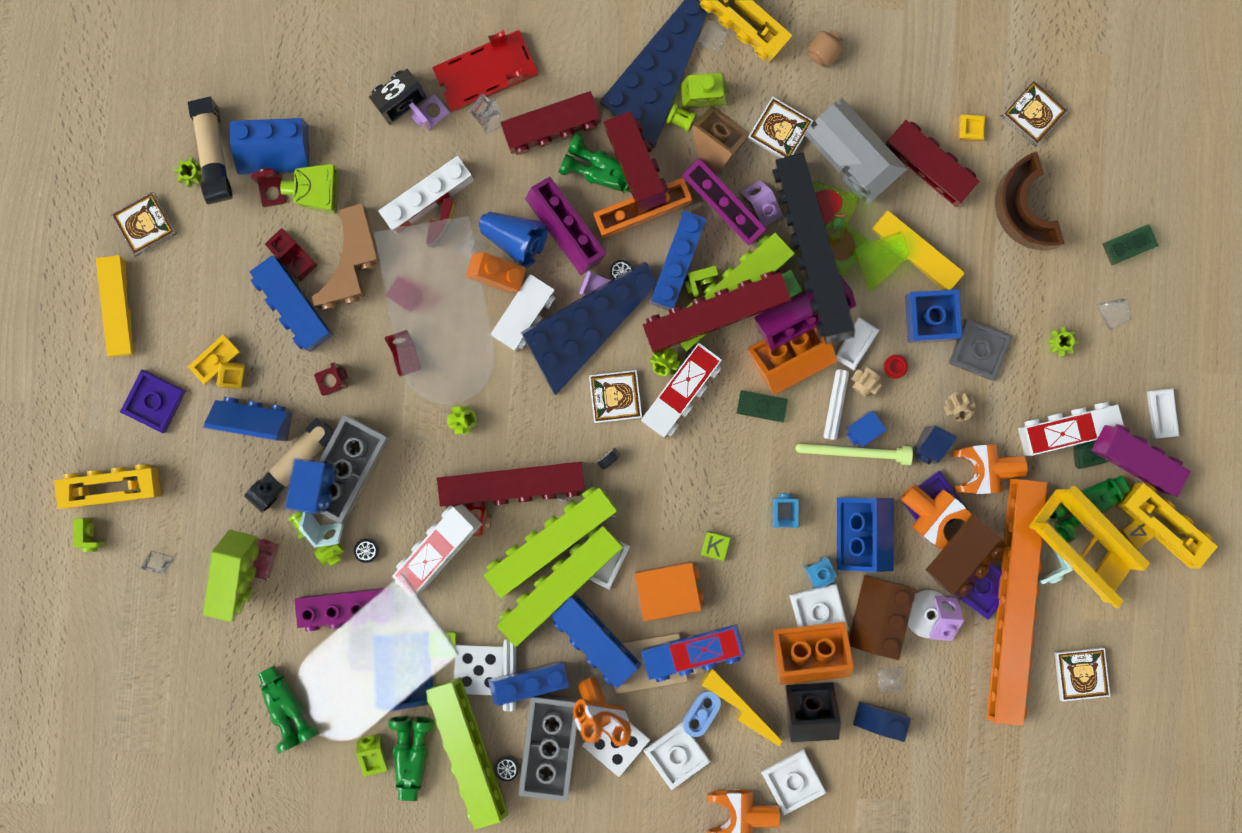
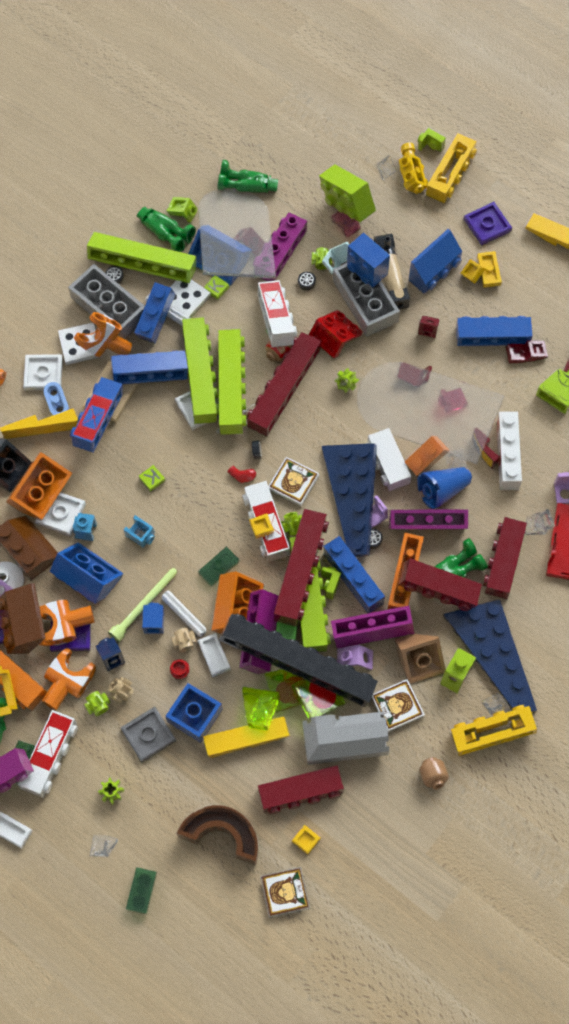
camera: 125 degrees right, 20 degrees down
medium nougat arch [312,204,381,311] -> none
orange brick [635,561,705,622] -> none
lime bush [666,103,697,133] -> none
none -> lime gear [84,691,110,716]
none -> red arm [227,465,257,483]
none -> yellow tile [249,514,274,539]
none -> red bracket [308,310,363,358]
none -> yellow brick [398,142,428,194]

